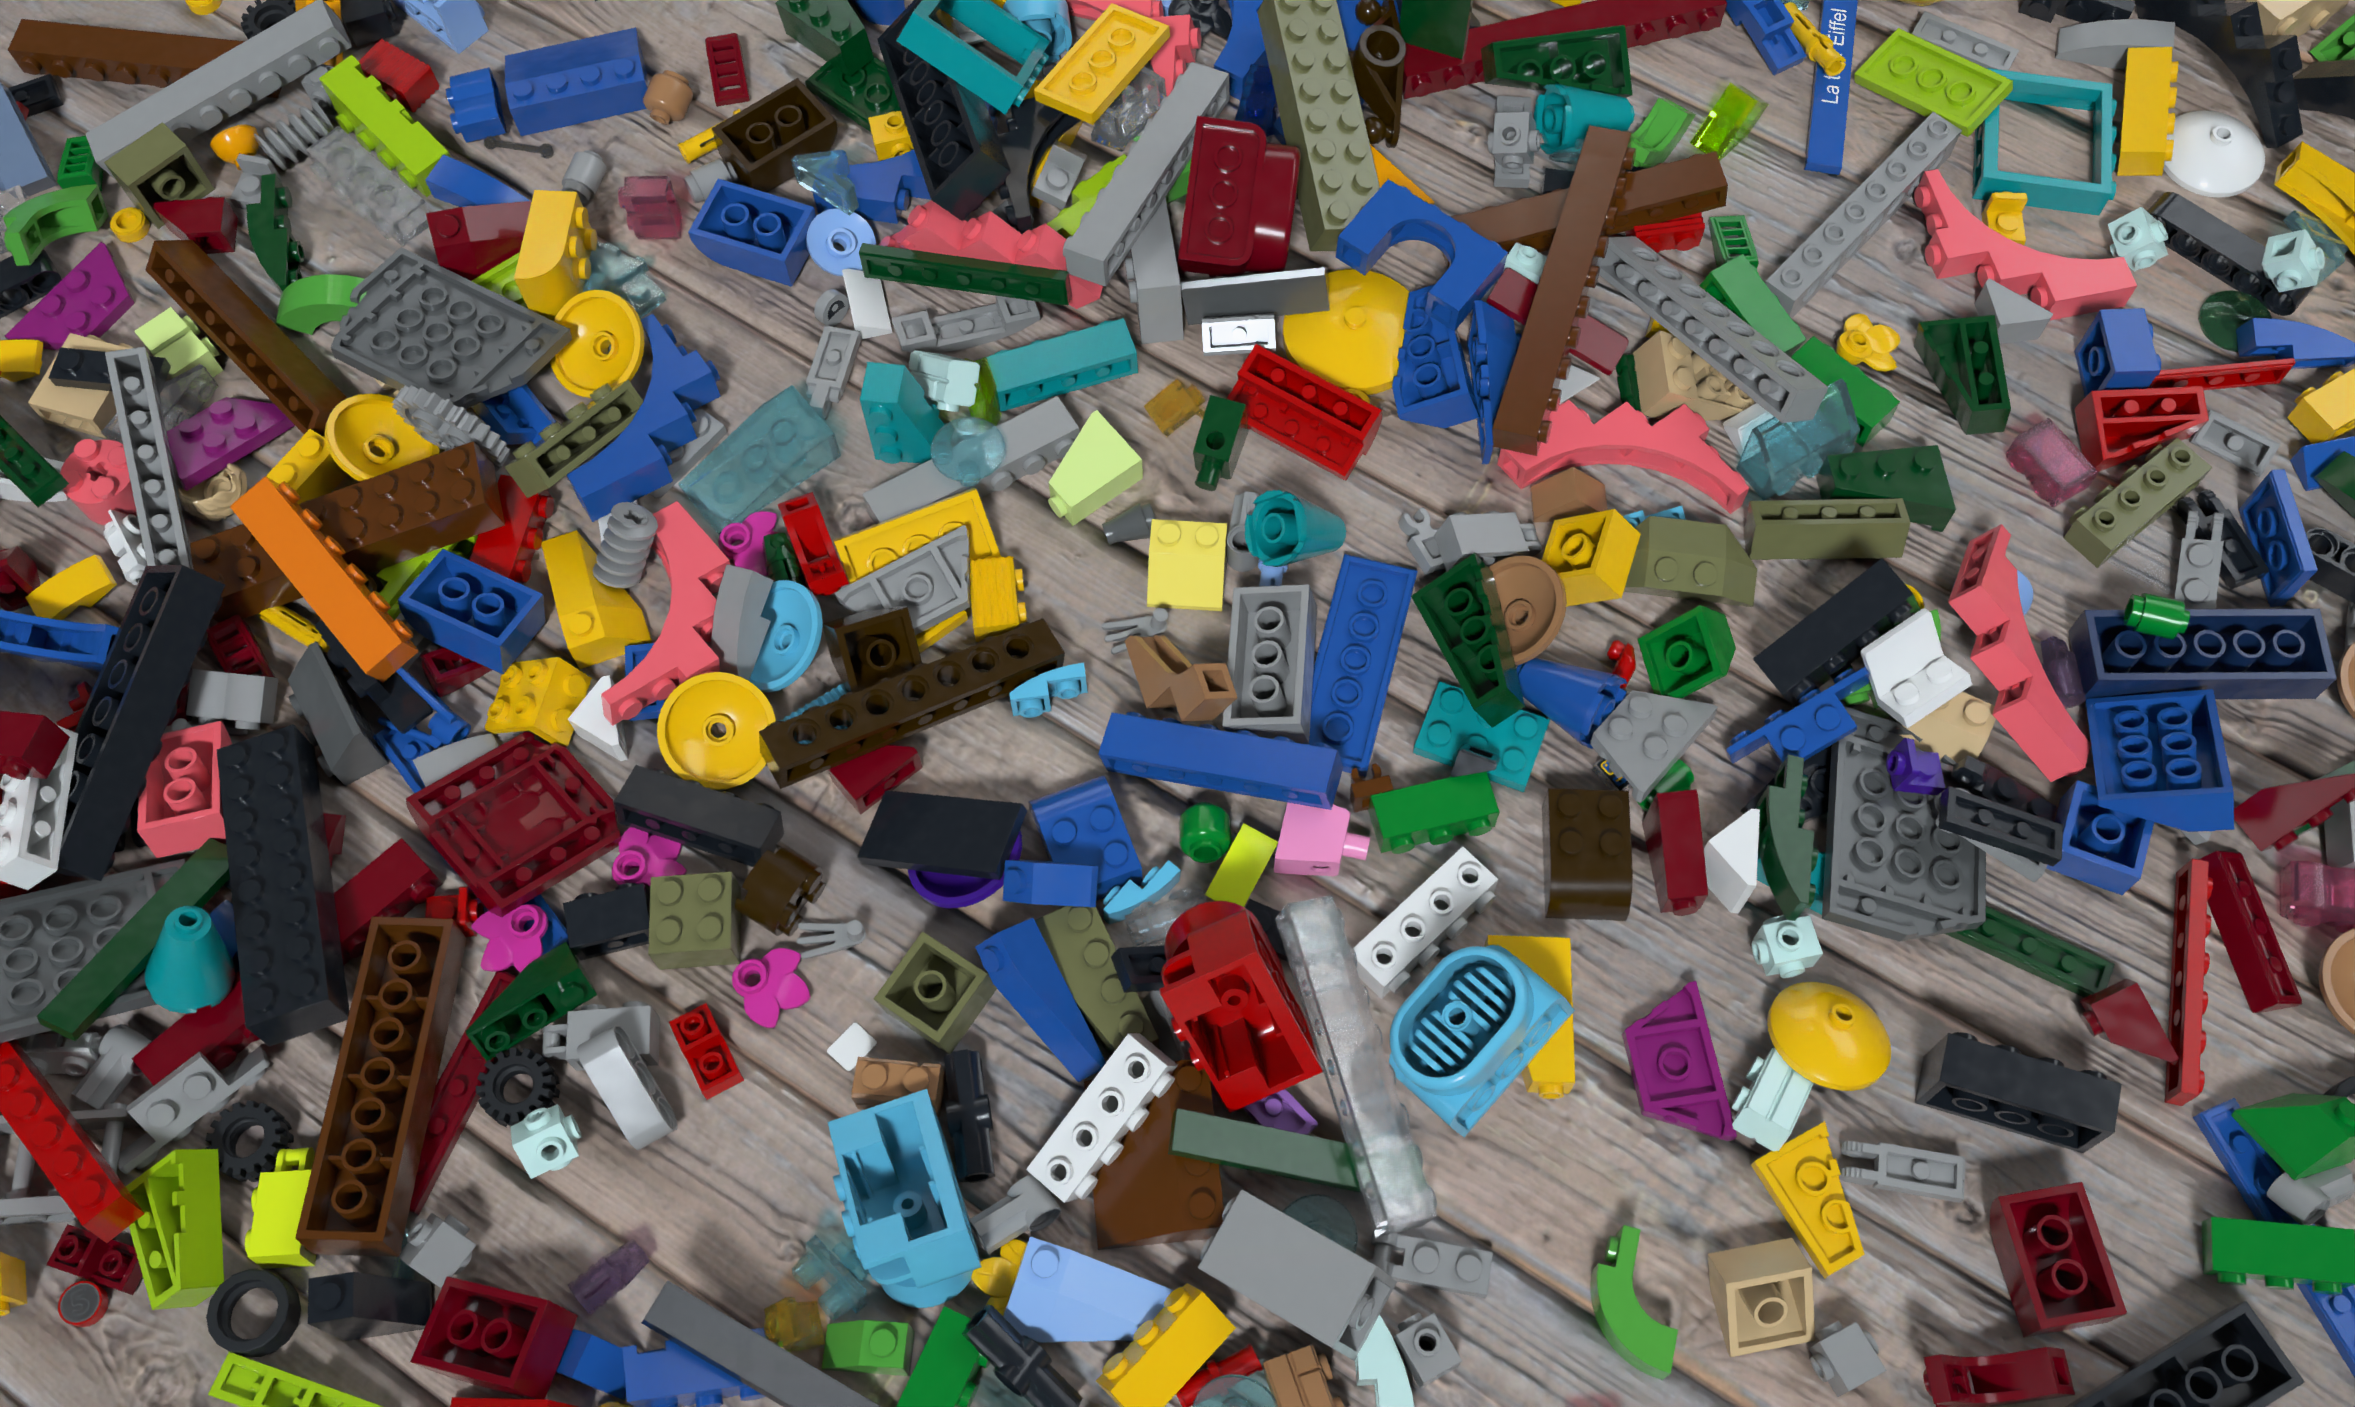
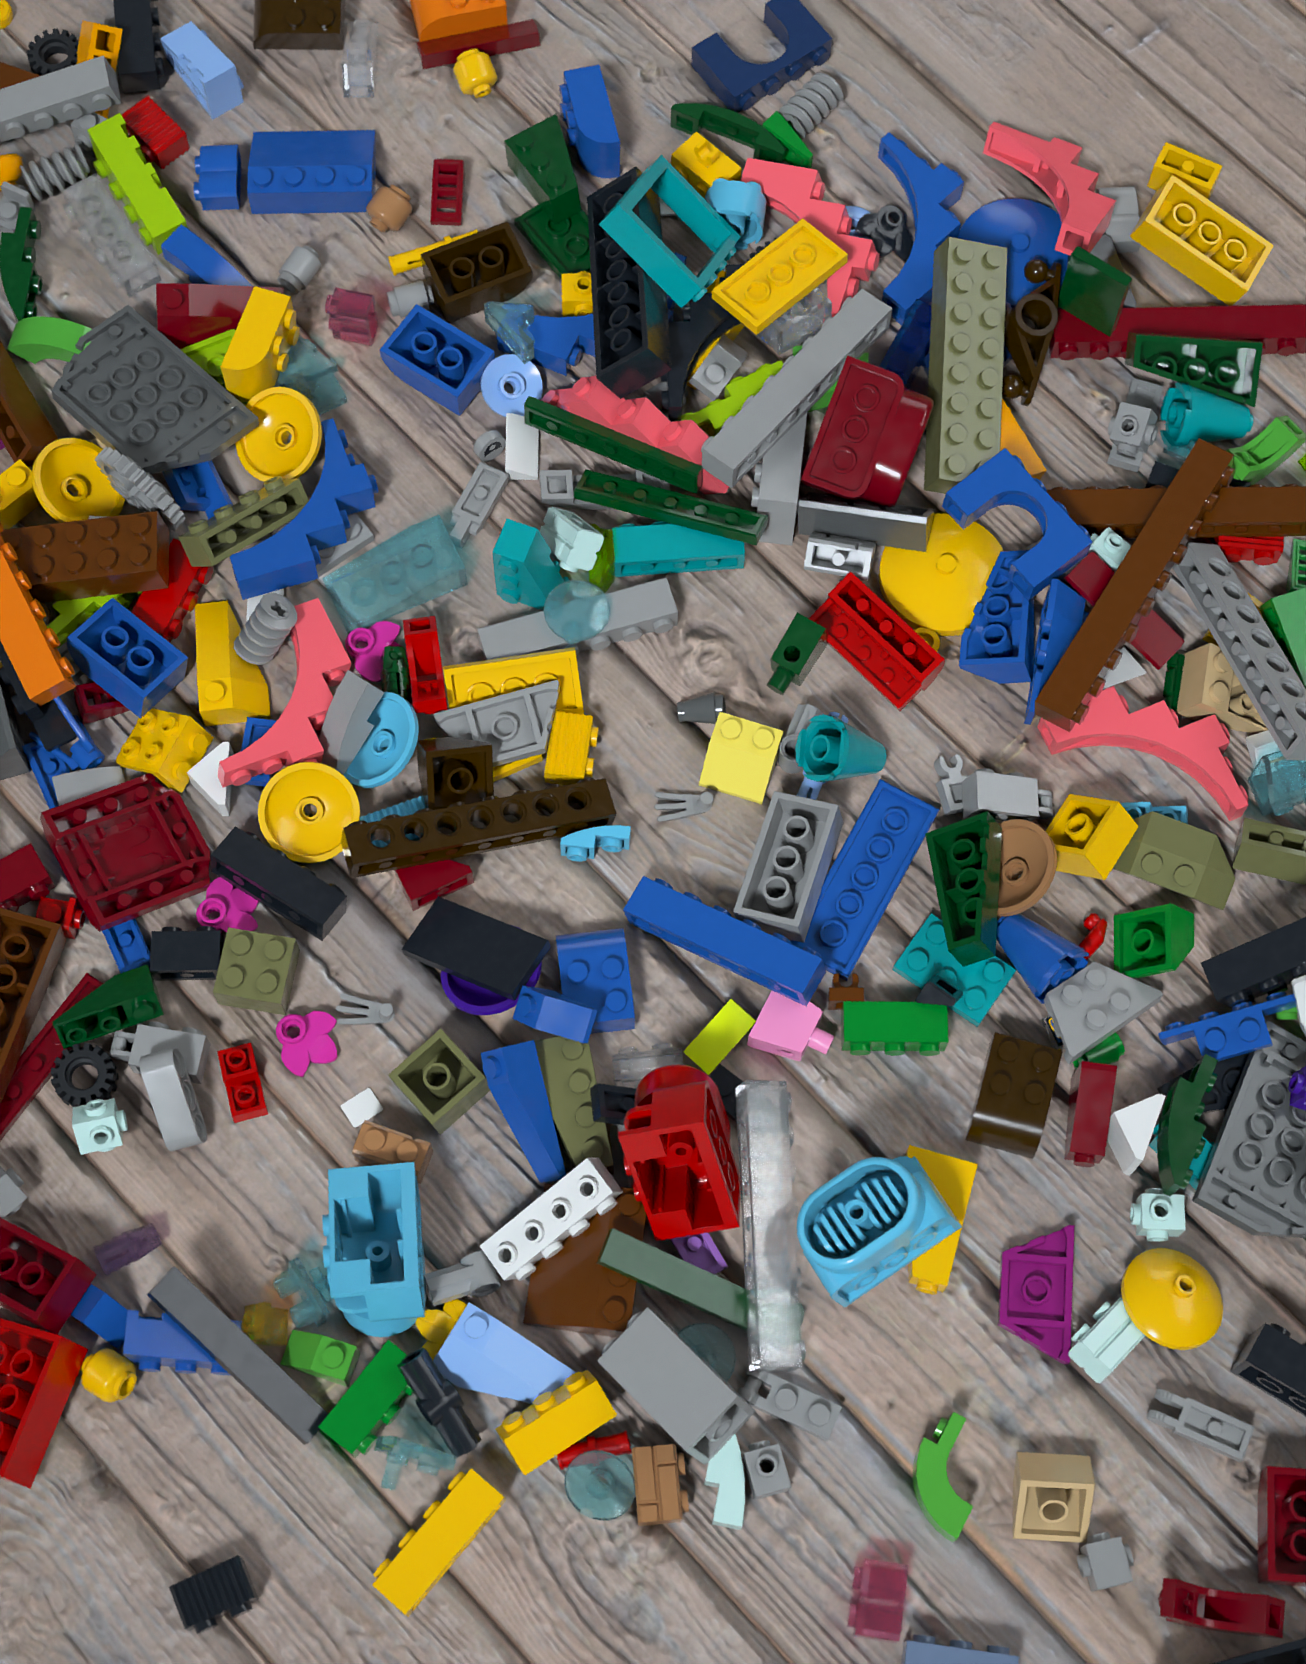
camera: 10 degrees right, 5 degrees up
dark pink plate [471,904,548,973] -> none
clear smoke hinge [483,136,554,159] -> none
dark brown brick [735,841,826,937] -> none
black piece [944,1049,995,1183] -> none
yellowish green slope [1048,410,1143,526] -> none
medium azure slope [1103,860,1181,925] -> none
medium nougat arch [1125,635,1238,721] -> none
clear yellow bracket [1144,379,1206,437] -> none
green head [1179,802,1231,863] -> none
white brick [1347,847,1498,999] -> none
medium nougat slope [1530,467,1608,522] -> none
yellow wing [1751,1121,1865,1279] -> none
none -> dark green tile [574,469,768,546]

